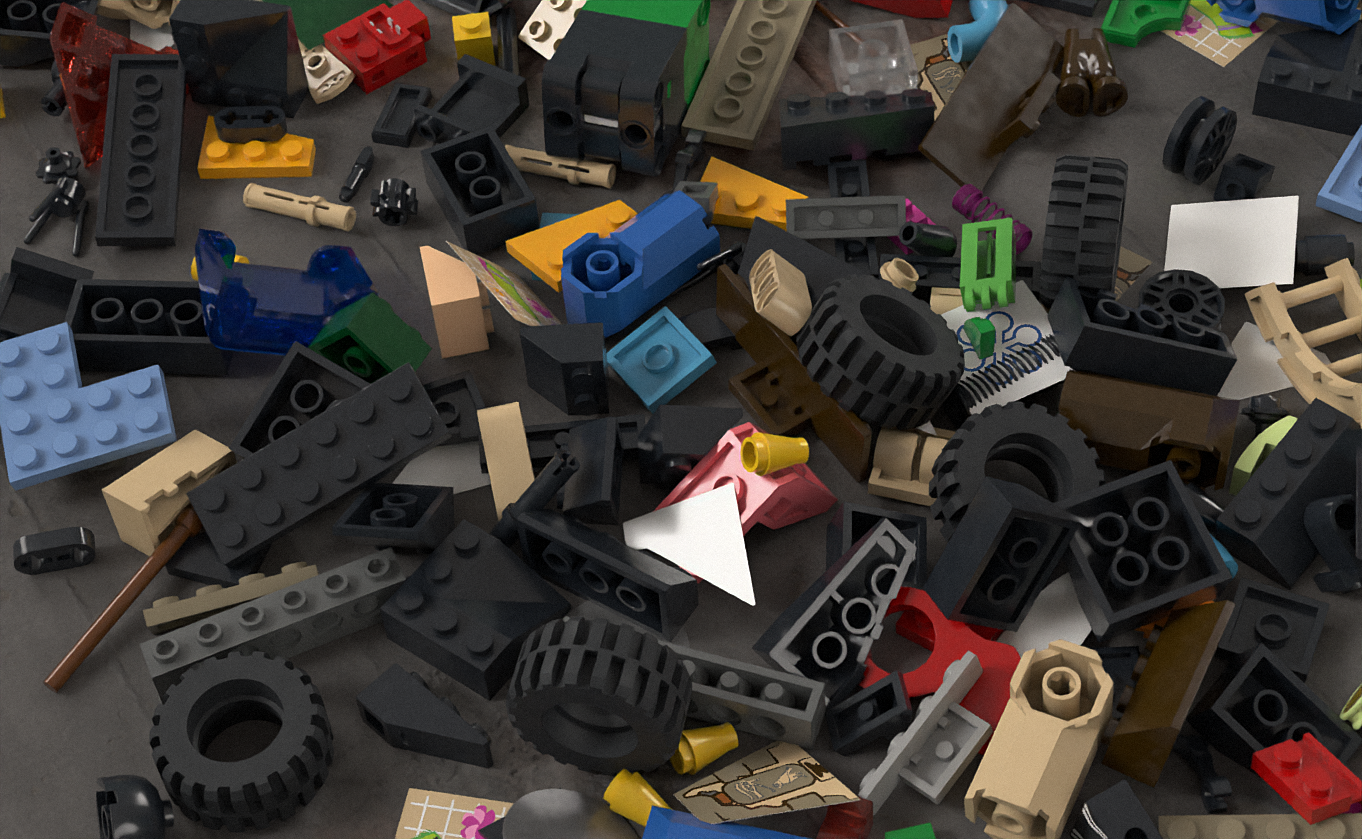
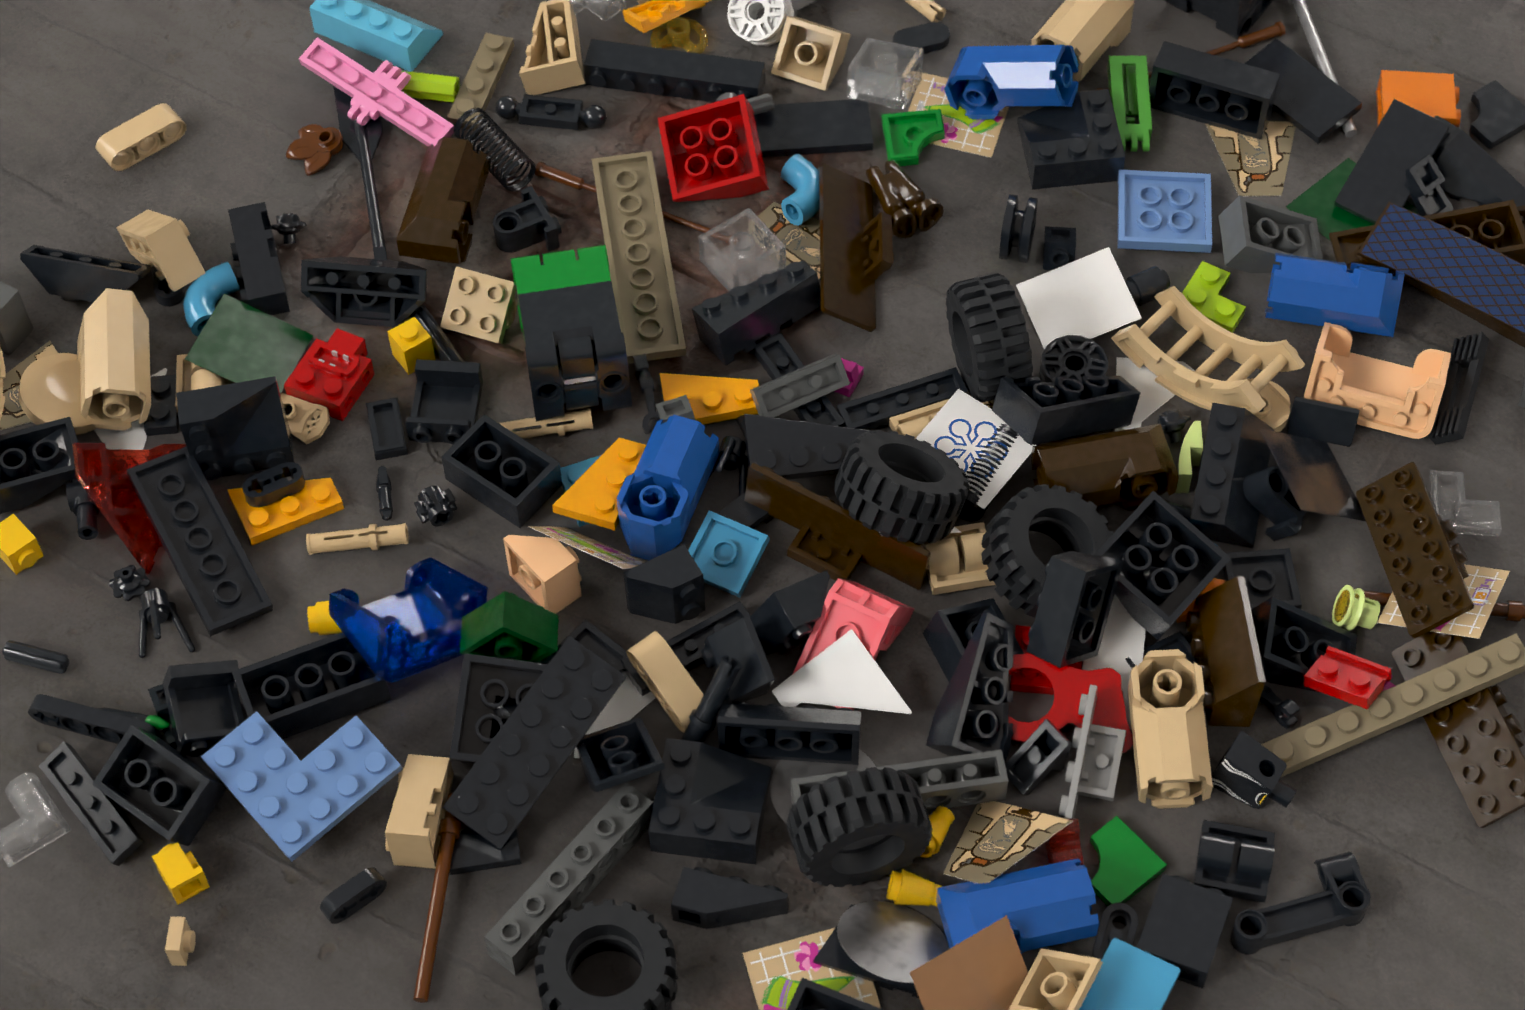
camera: 30 degrees left, 5 degrees up
dark tan plate [143,562,319,635] -> none
yellow cone [740,432,809,476] -> none
tan beam [749,249,812,336] -> none
tan plate [880,258,919,293] -> none
black cone [899,222,957,257] -> none
magenta piece [952,184,1033,255] -> none
bright green hinge [960,218,1016,312] -> none
green tile [963,317,996,360] -> none

